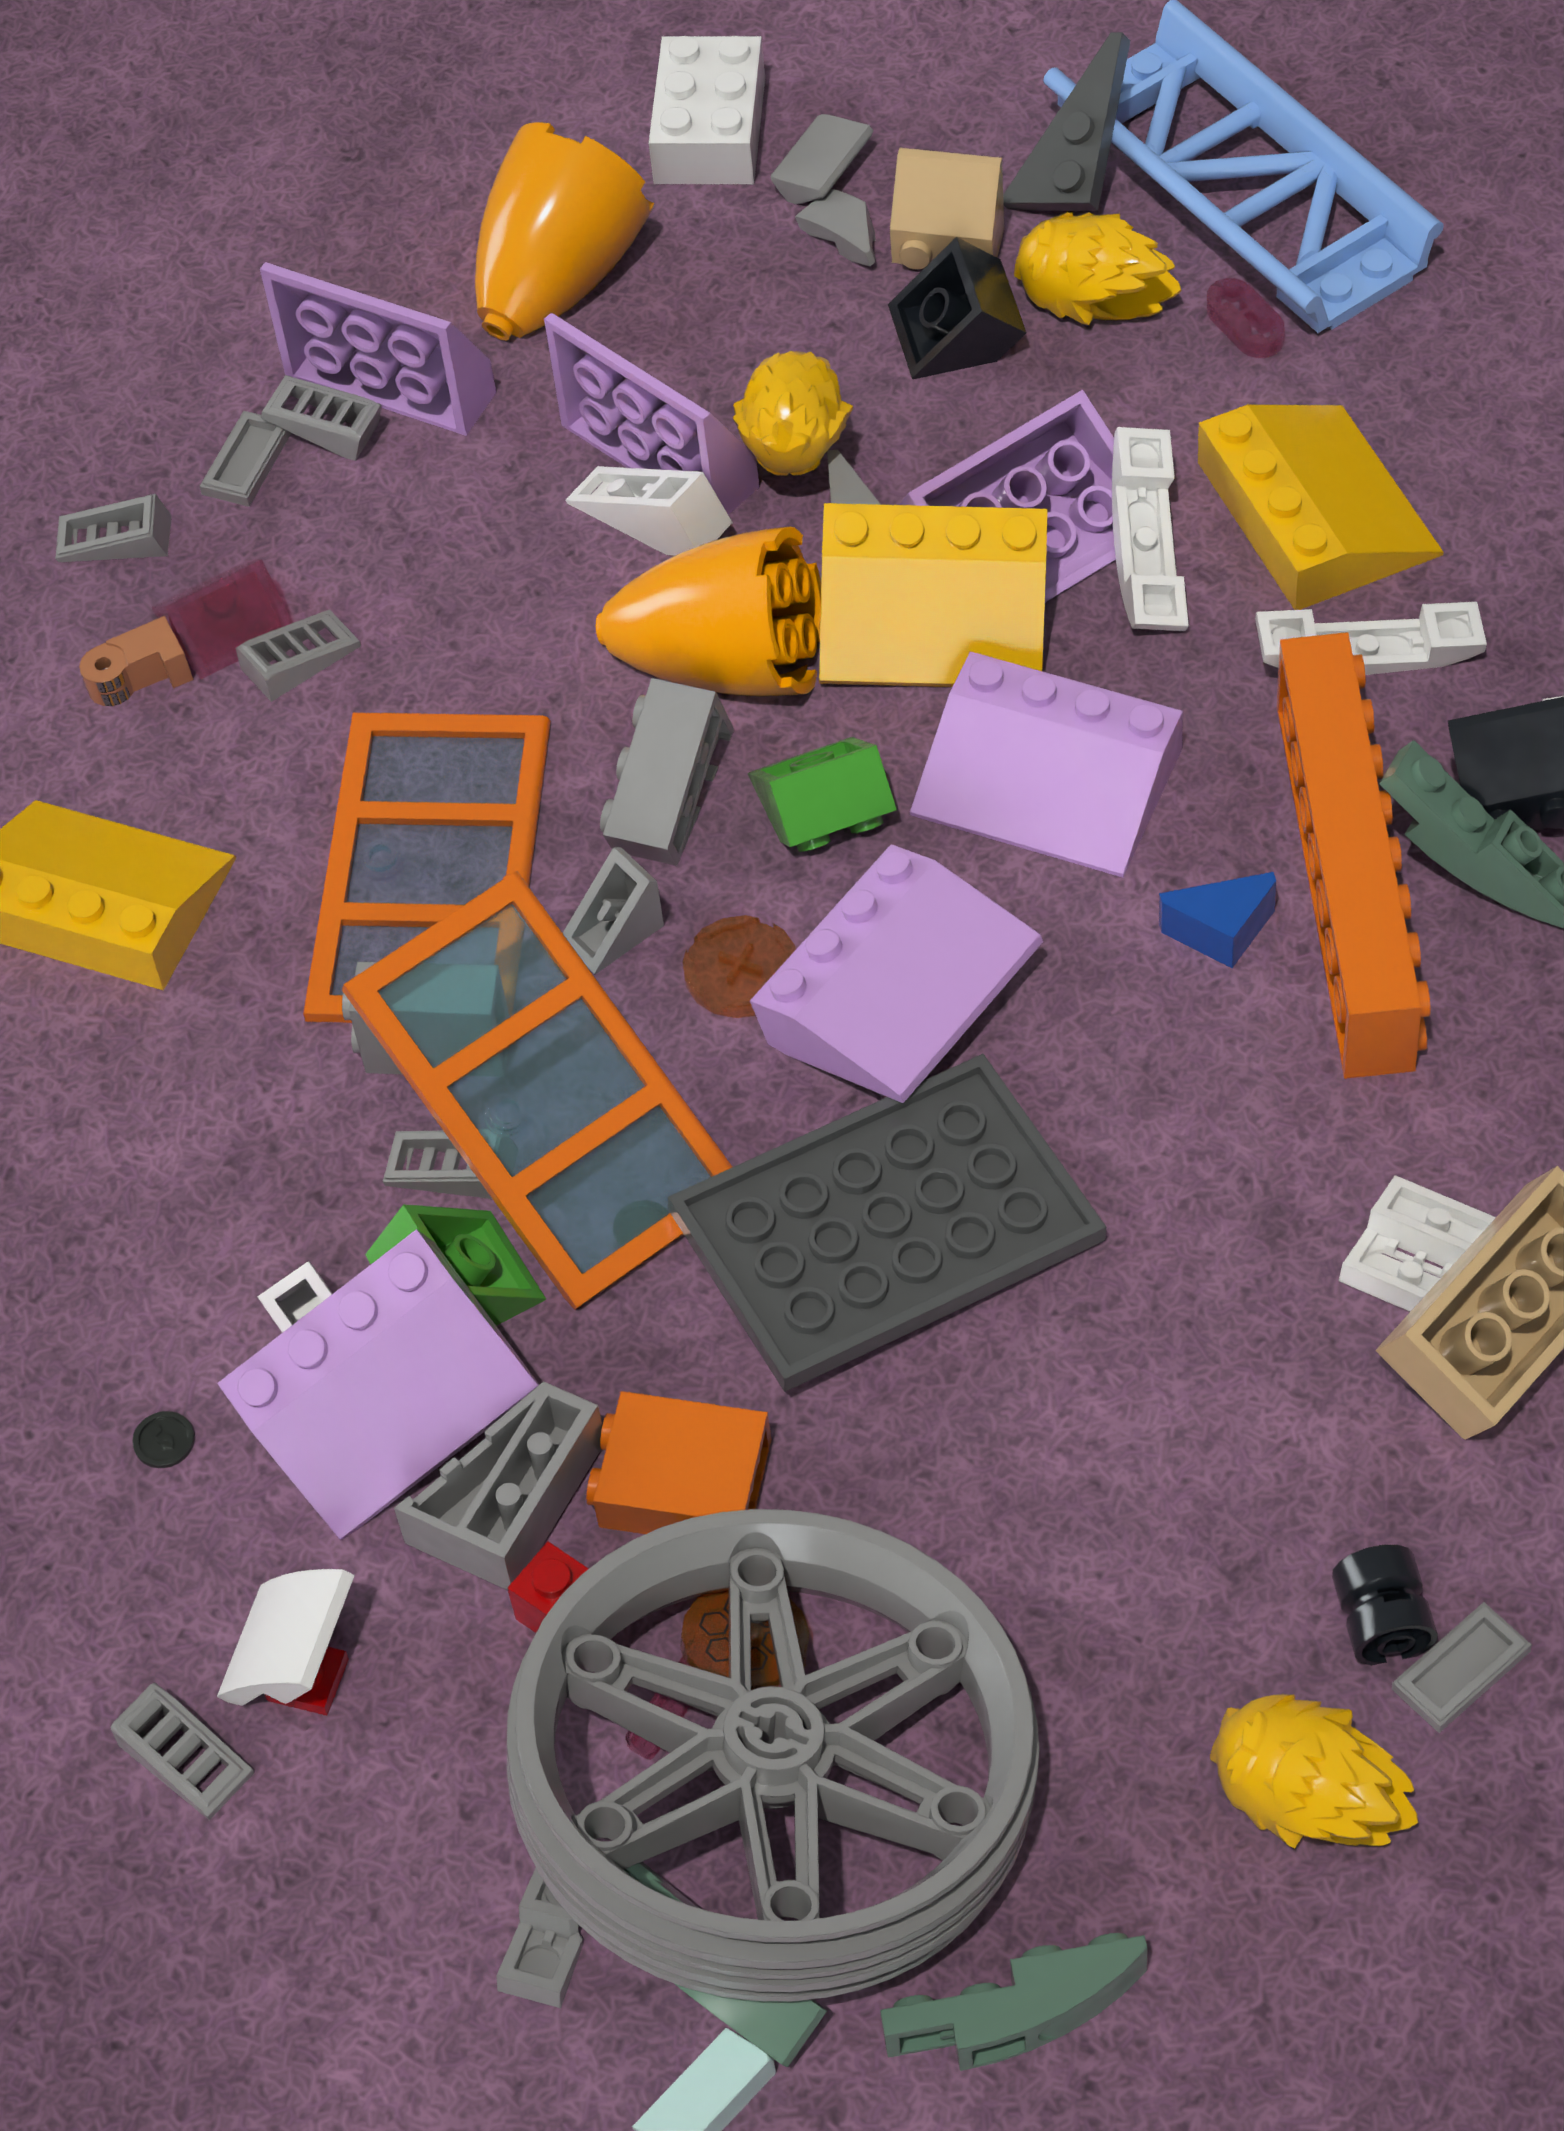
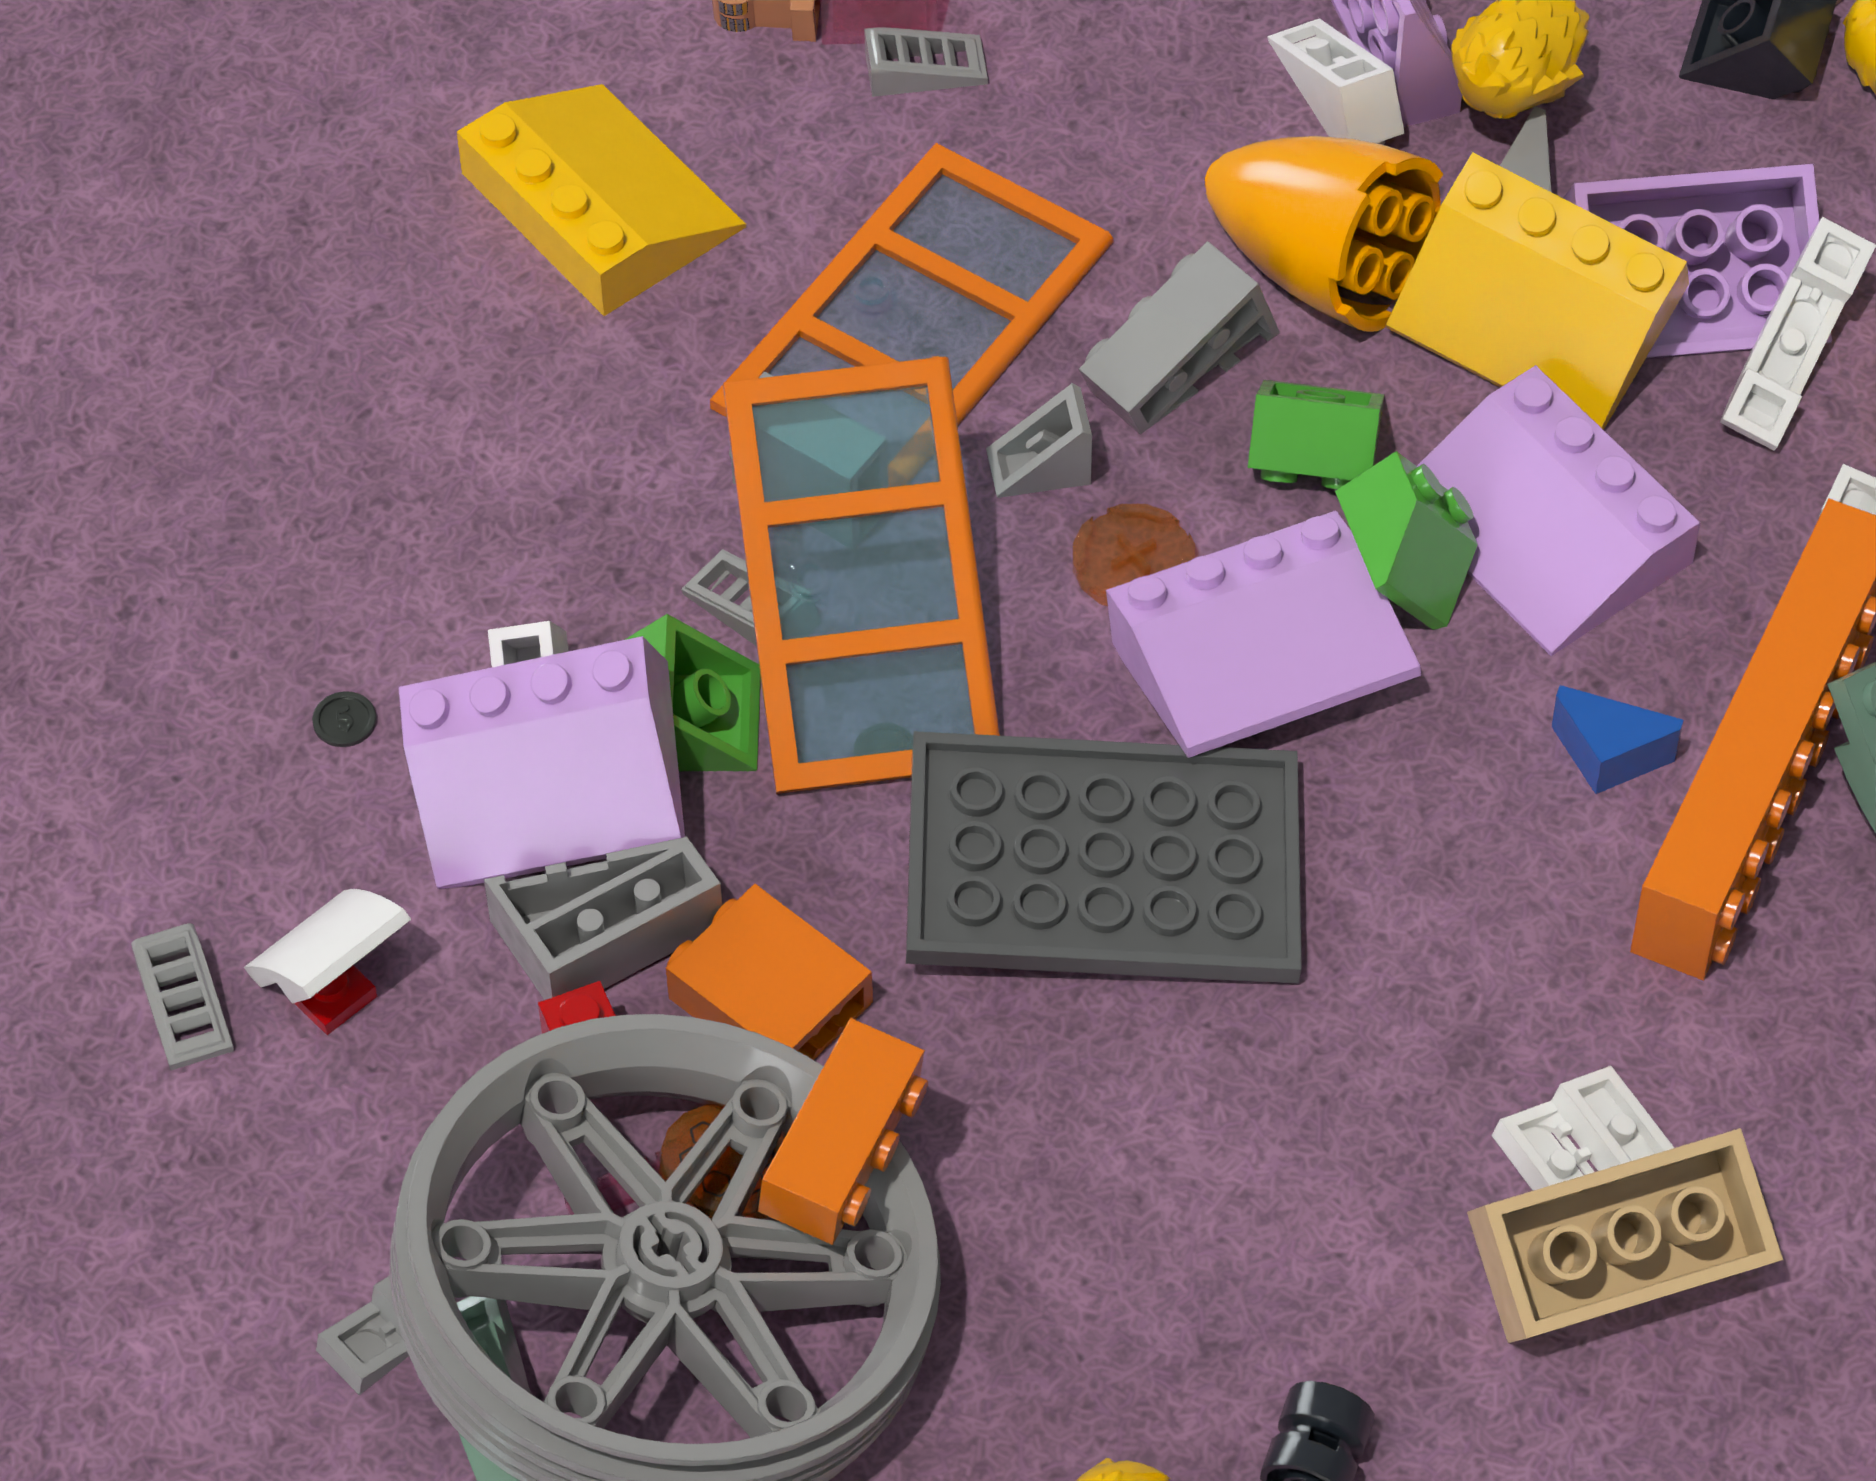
camera: 25 degrees right, 0 degrees up
none -> orange brick [758,1018,929,1245]
none -> bright green slope [1335,451,1478,630]

